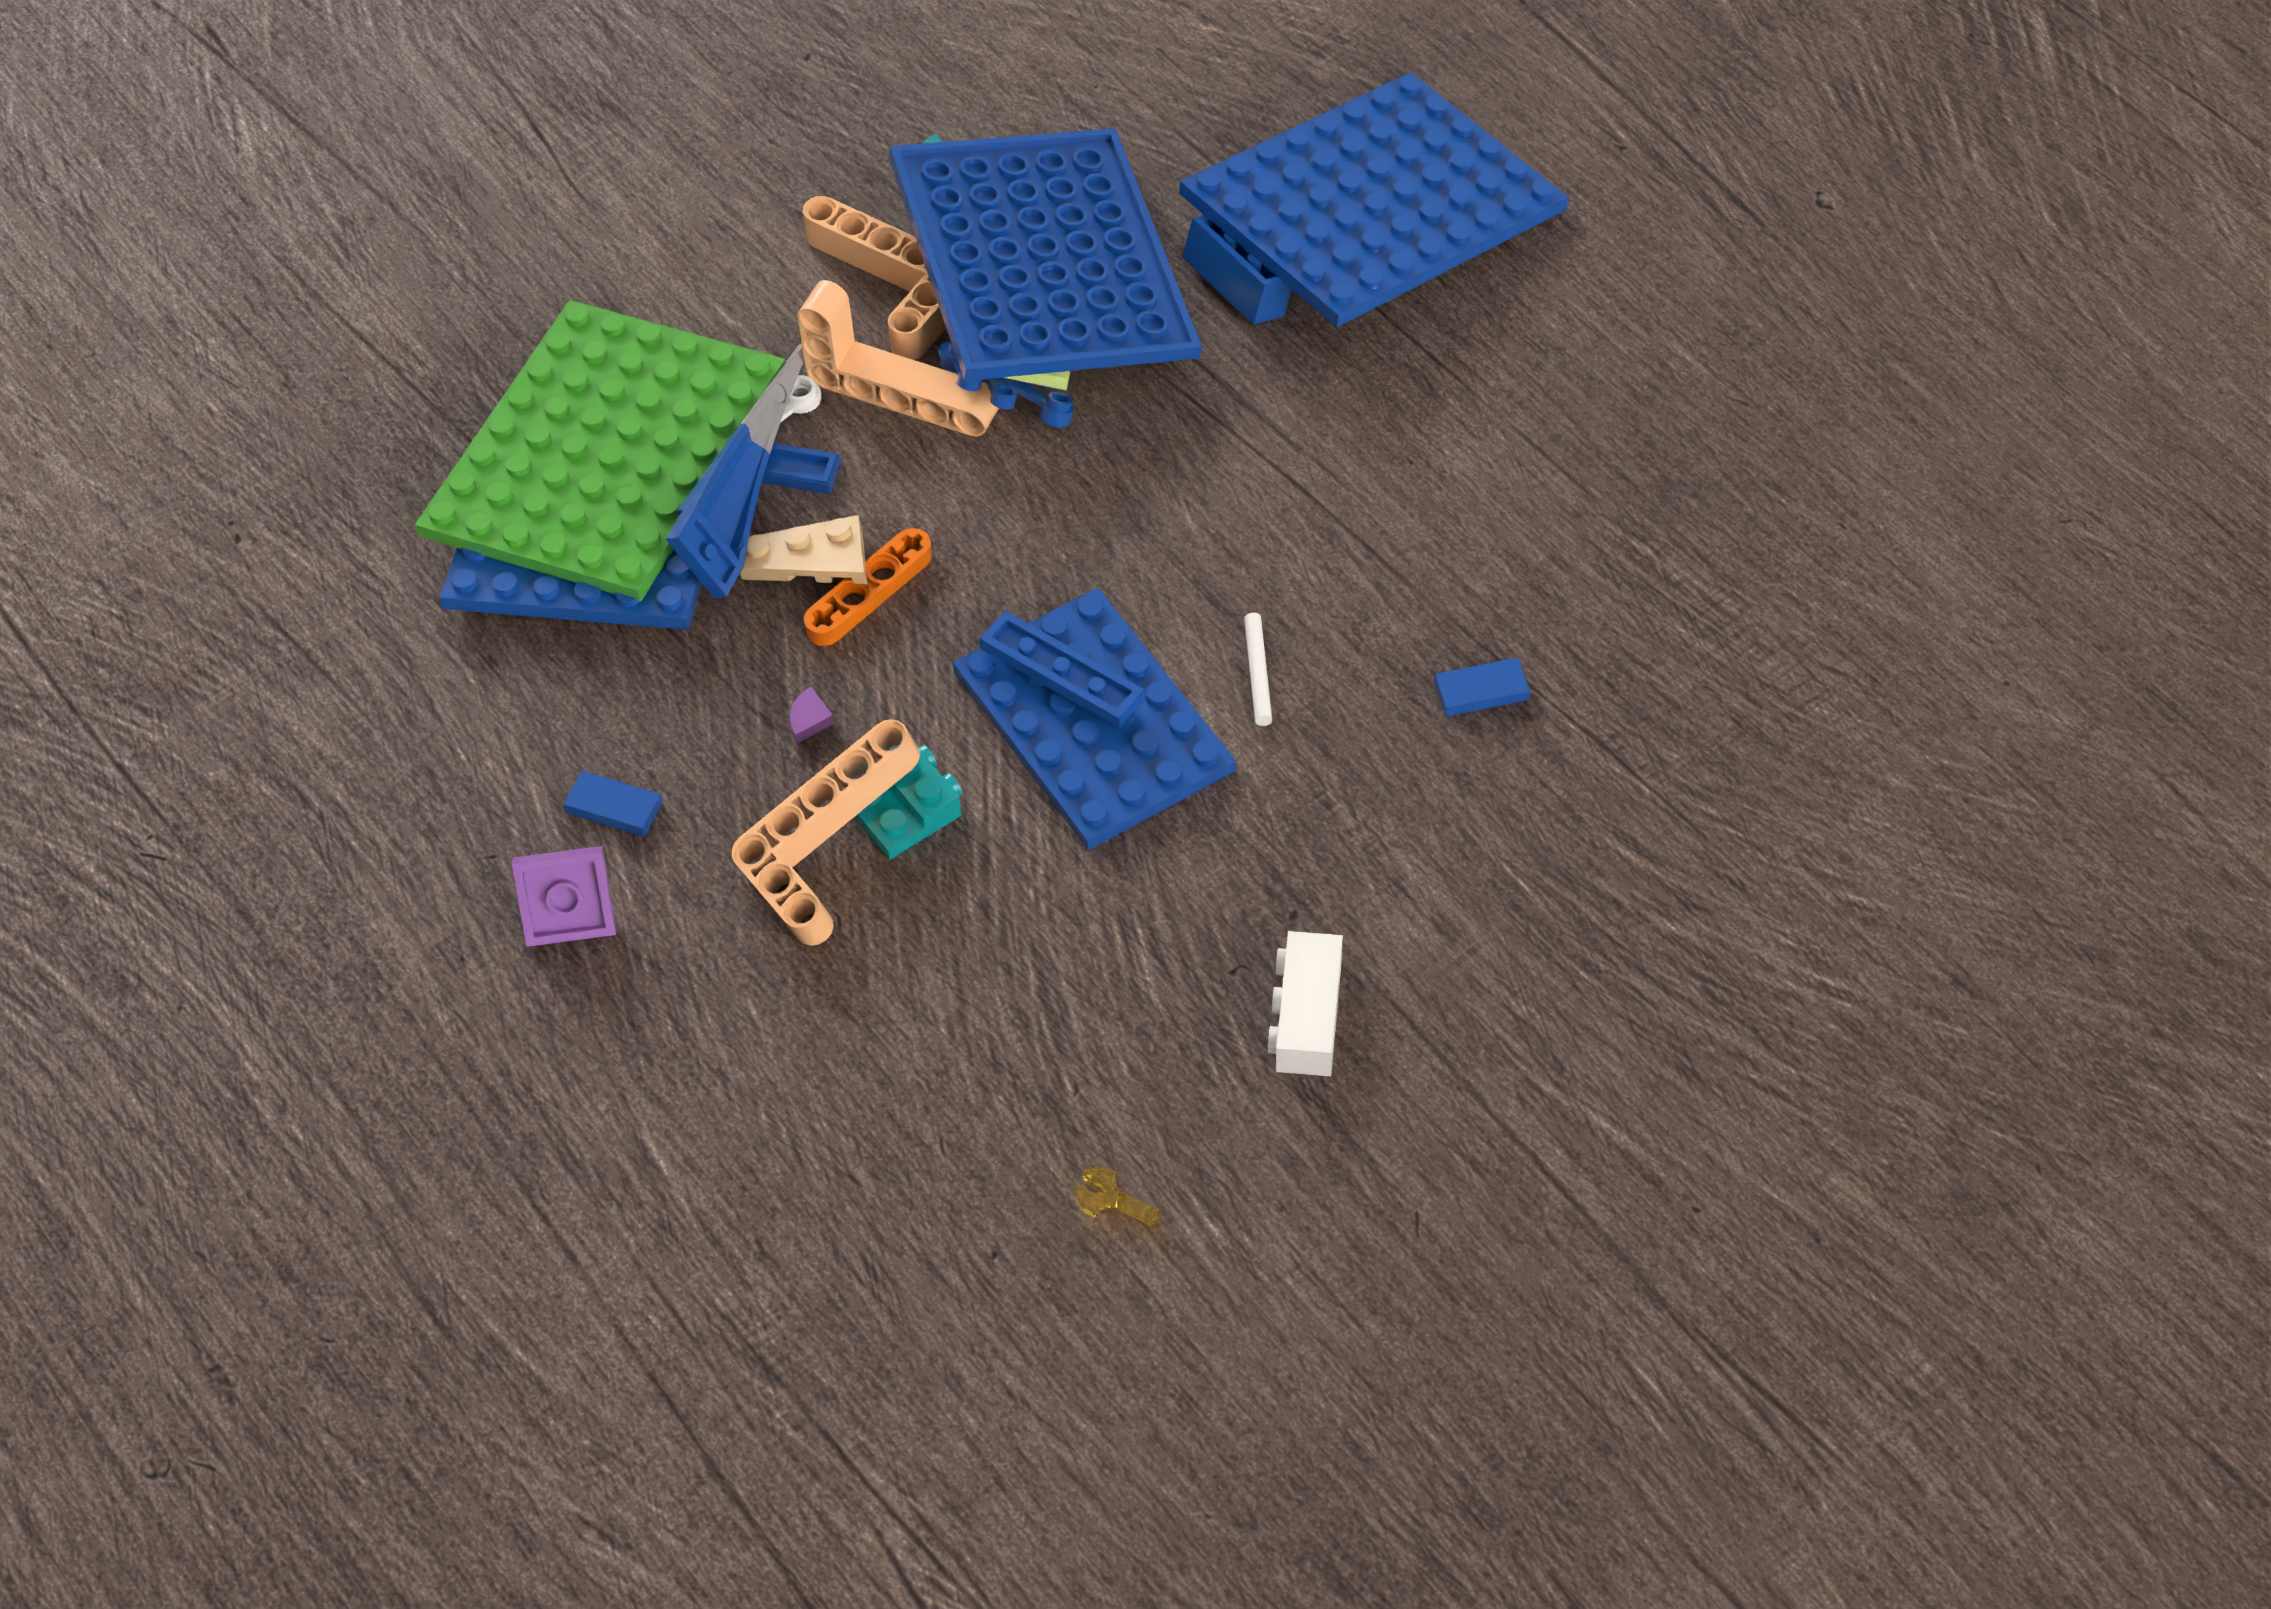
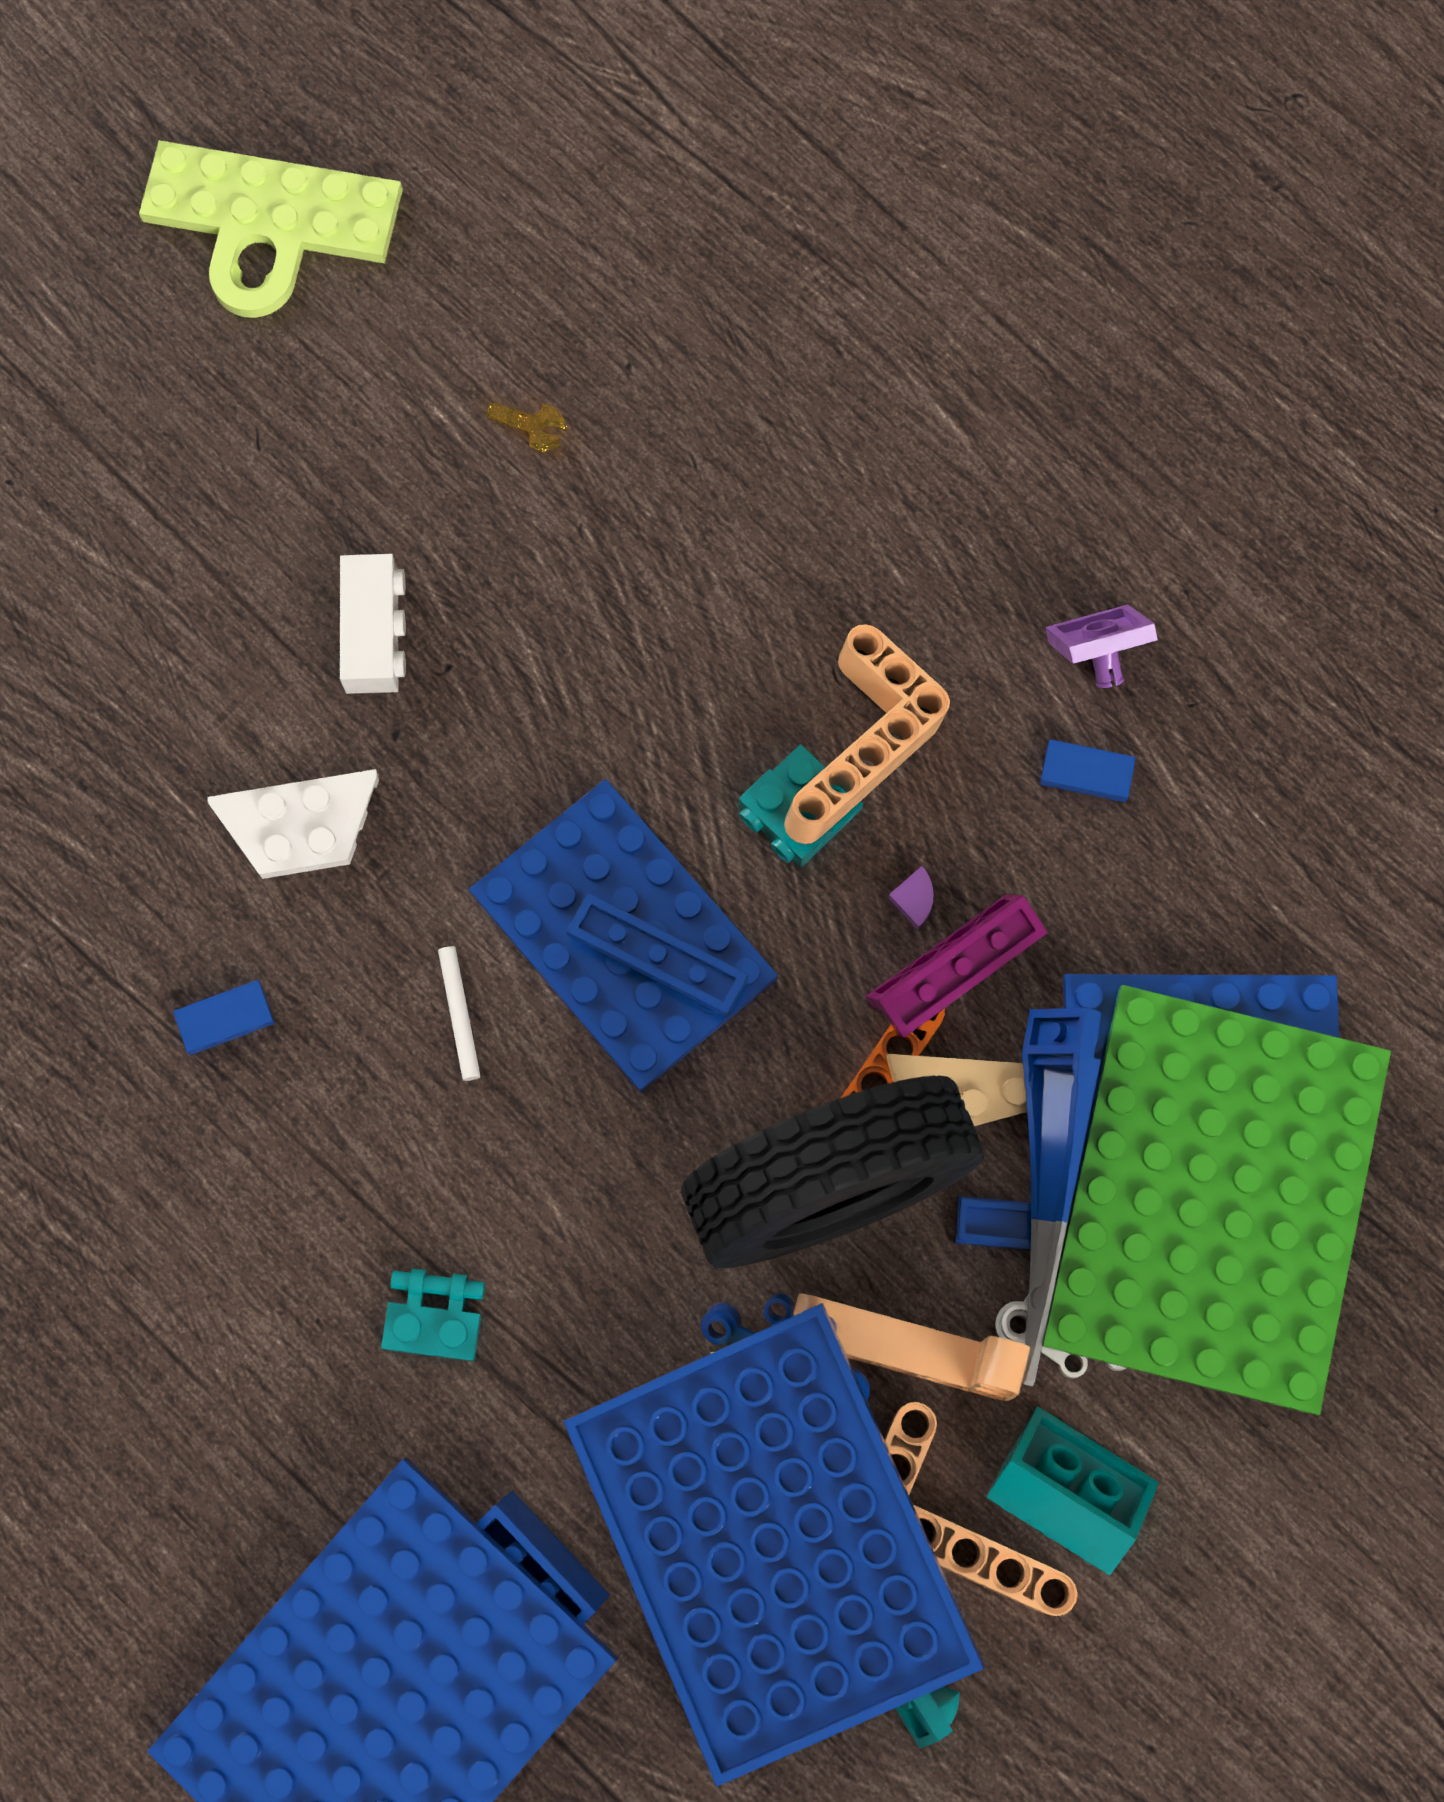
camera: 170 degrees right, 20 degrees up
none -> yellowish green plate [139,140,403,318]
none -> white wing [208,769,379,879]
none -> teal plate [381,1268,486,1362]
none -> black tyre [681,1075,985,1268]
none -> magenta fence [865,894,1048,1038]
none -> teal slope [986,1406,1159,1576]

